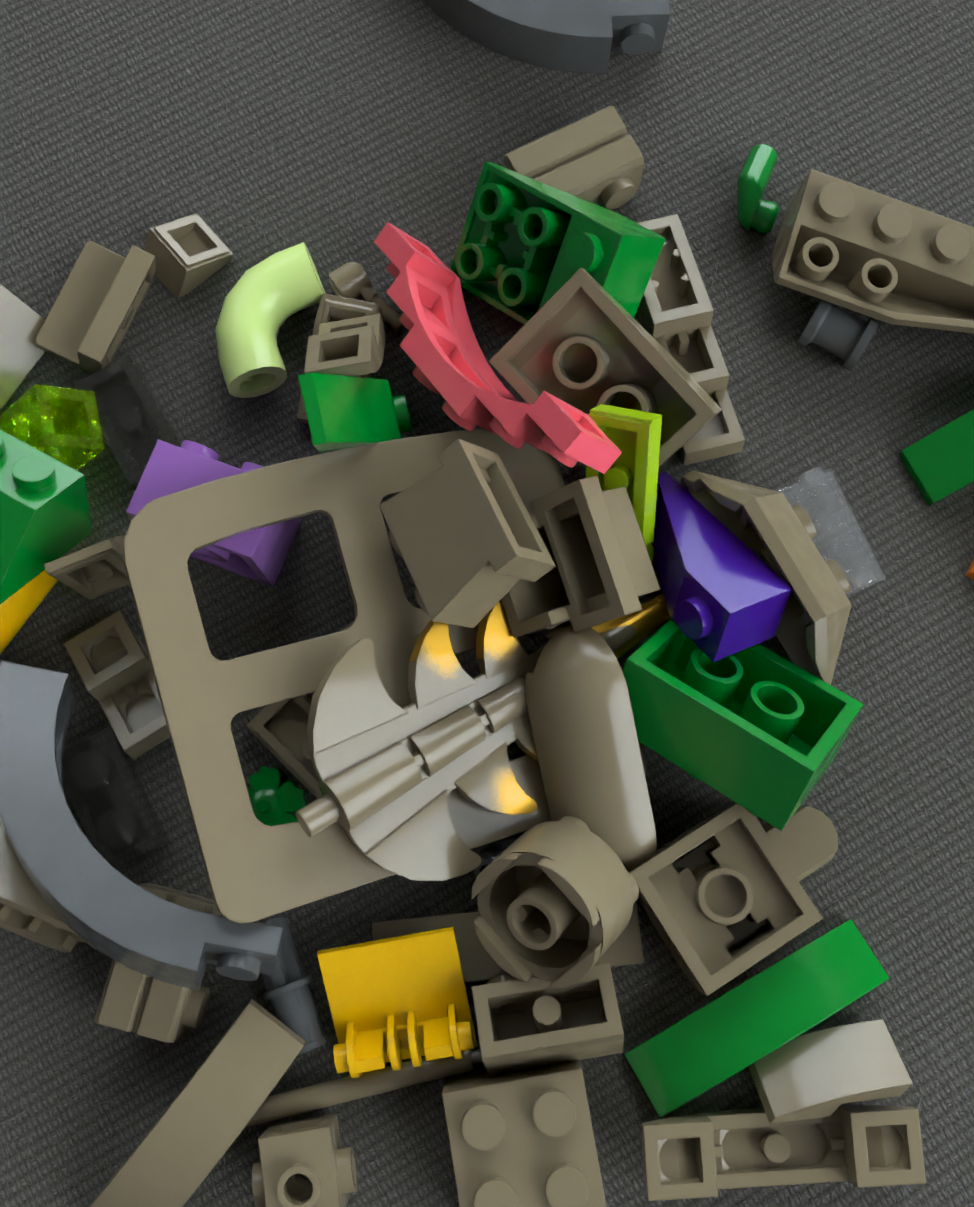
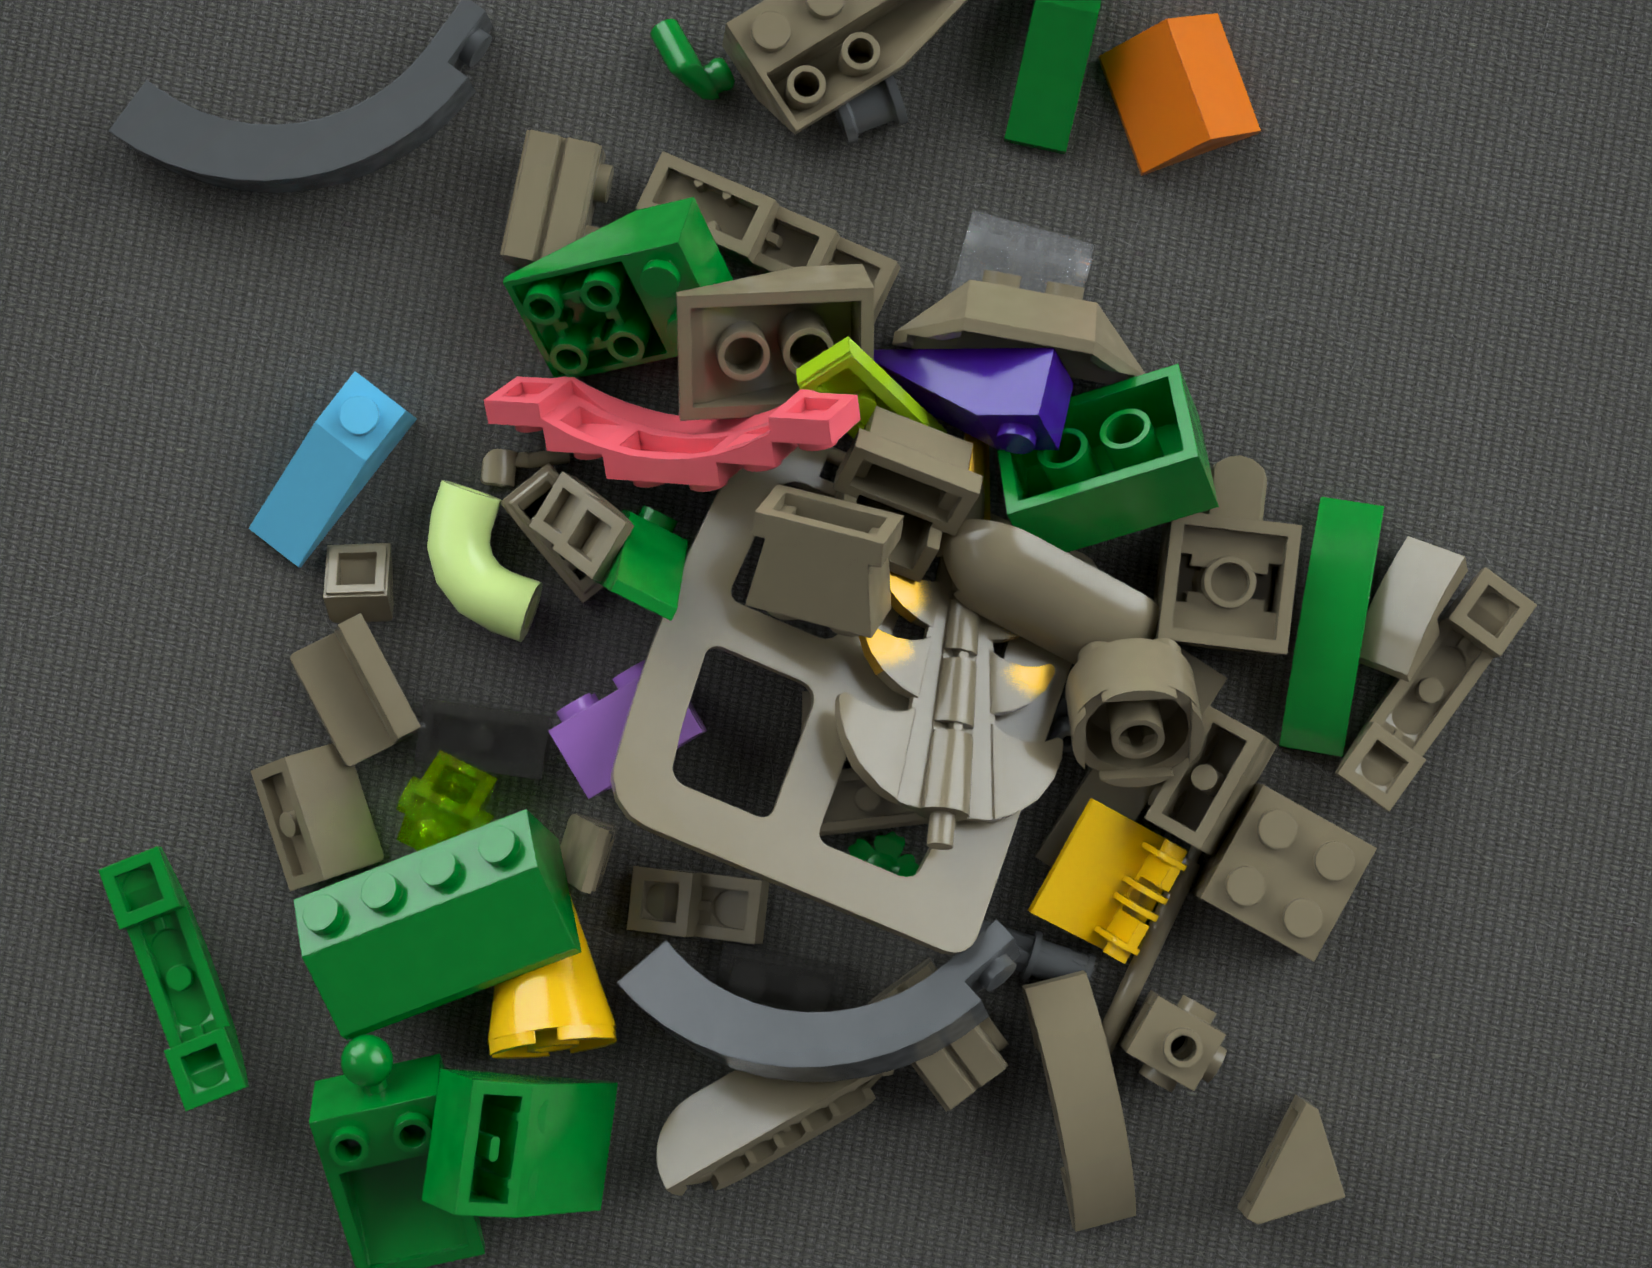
camera: 55 degrees left, 10 degrees up
none -> medium azure slope [248,371,417,568]

